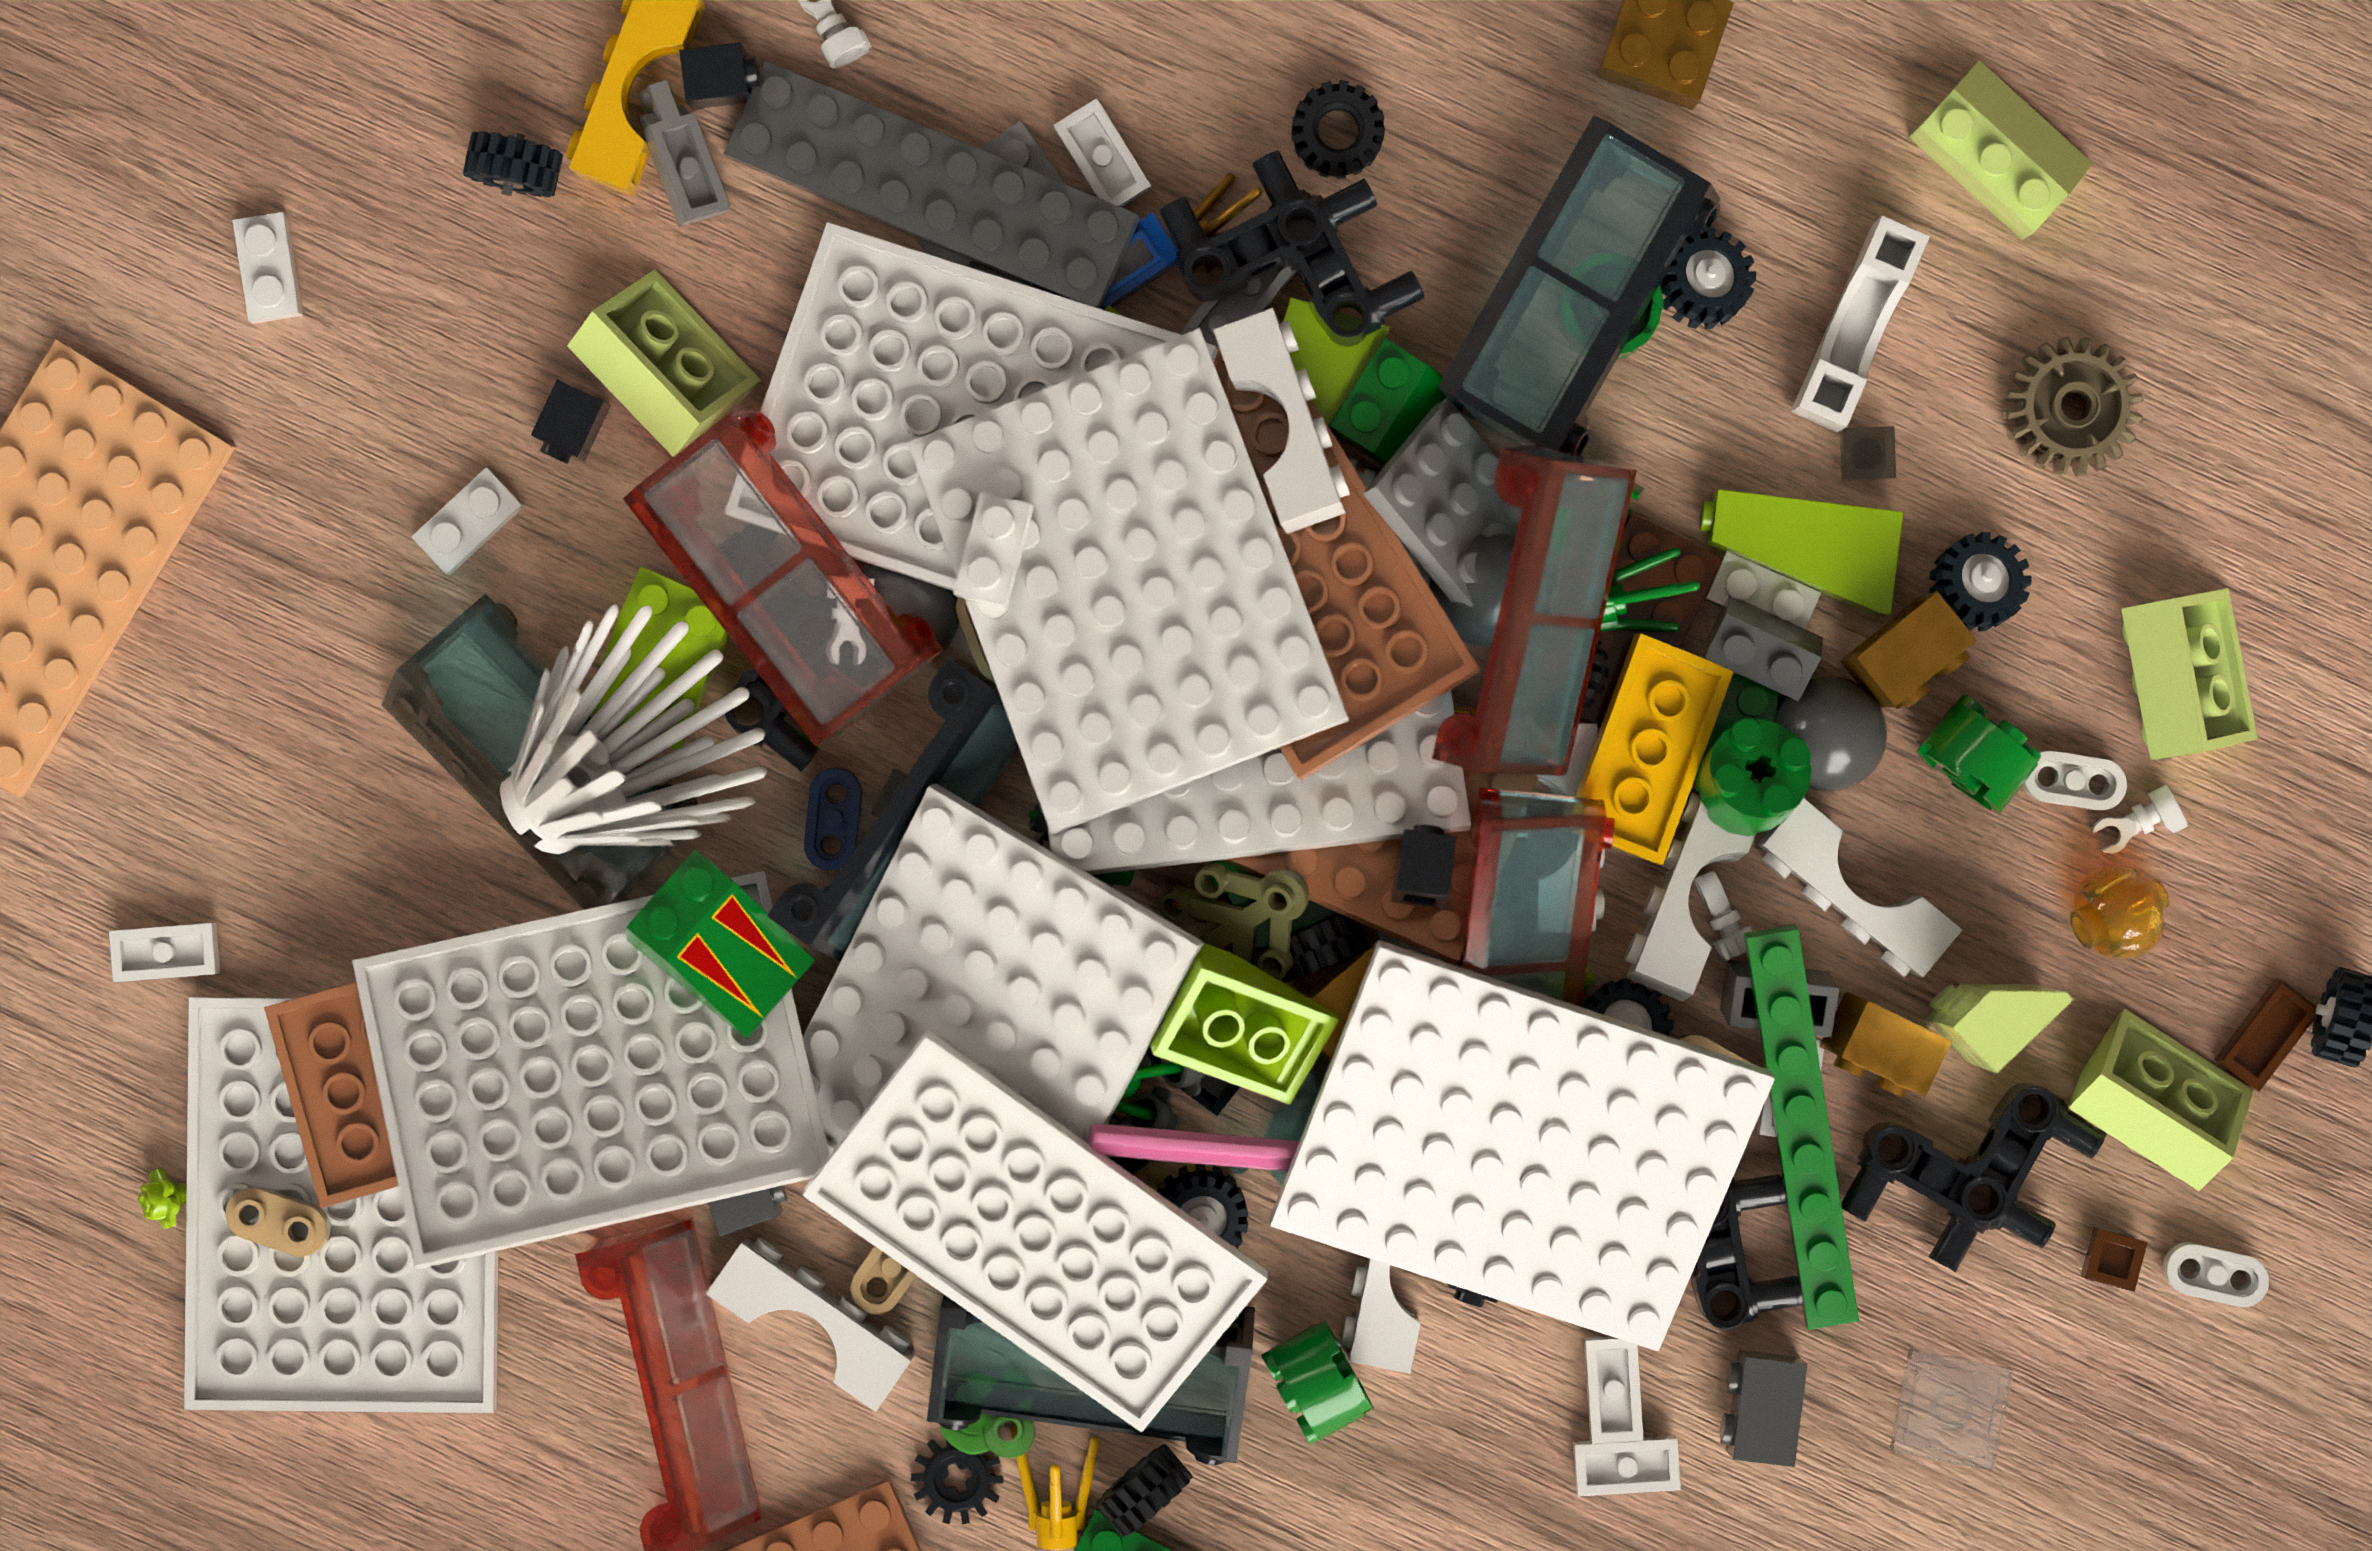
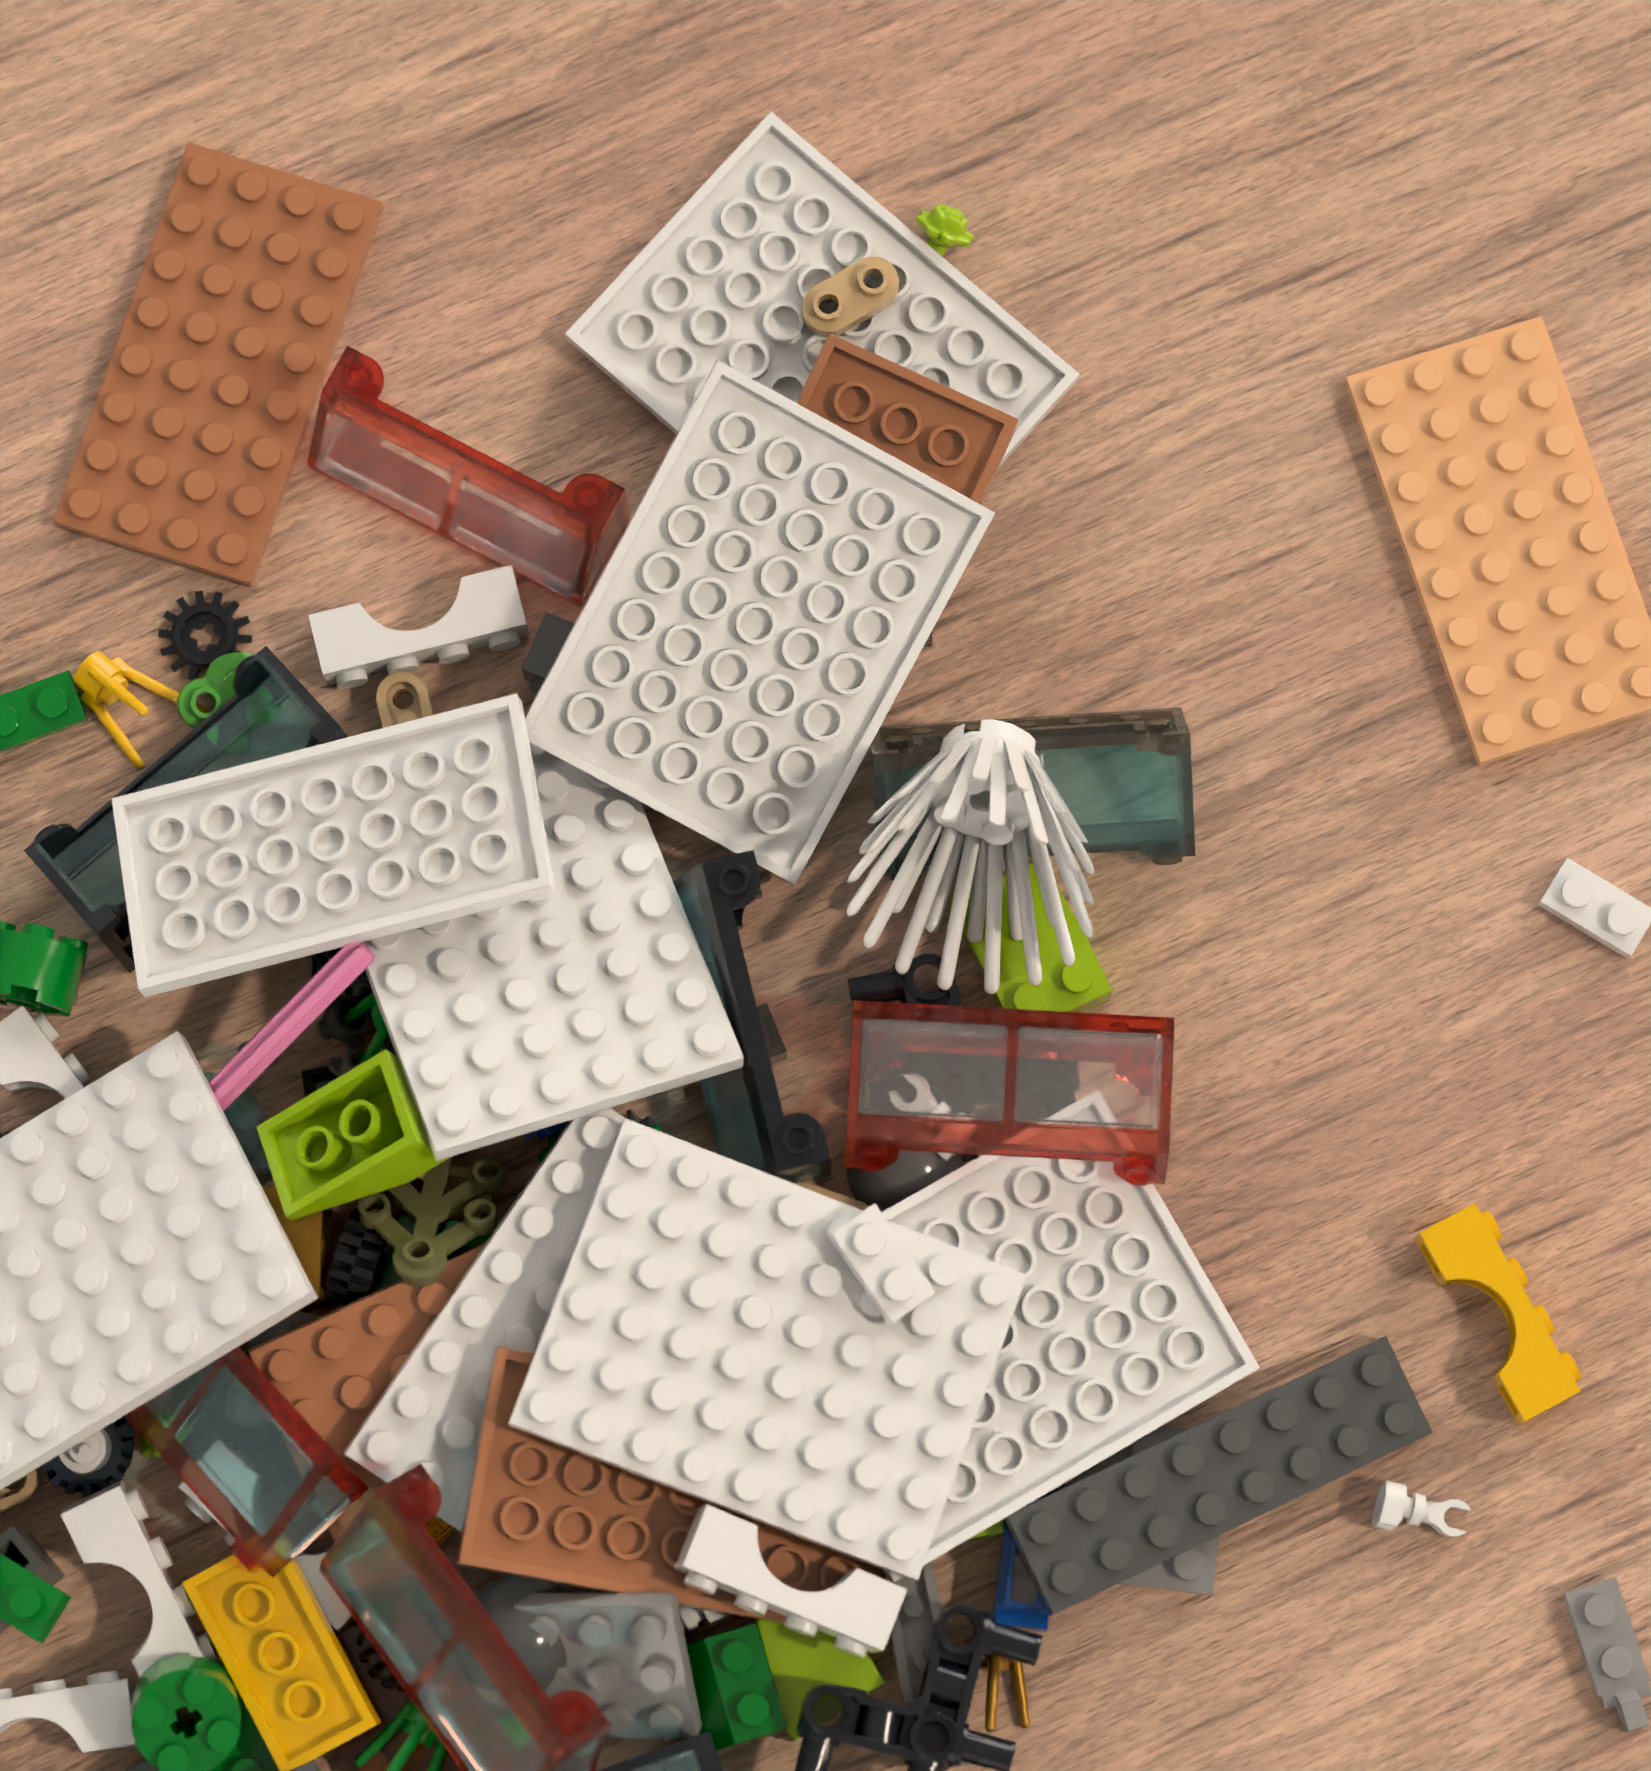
camera: 130 degrees right, 10 degrees down
white plate [109,922,220,982] -> none
white plate [412,467,524,576] -> none
black wheel [462,131,563,197] -> none
black brick [531,379,611,464] -> none
yellowish green slope [567,269,761,458] -> none
green slope [625,849,815,1040] -> none
light grey hinge [638,80,730,227] -> none
black brick [679,42,759,110] -> none
dark blue plate [804,768,863,871] -> none
white plate [1053,98,1151,207] -> none
black tyre [1095,1444,1193,1537] -> none
black wheel [1157,1164,1249,1248] -> none
black brick [1390,824,1457,910] -> none
white piece [1693,870,1753,961] -> none

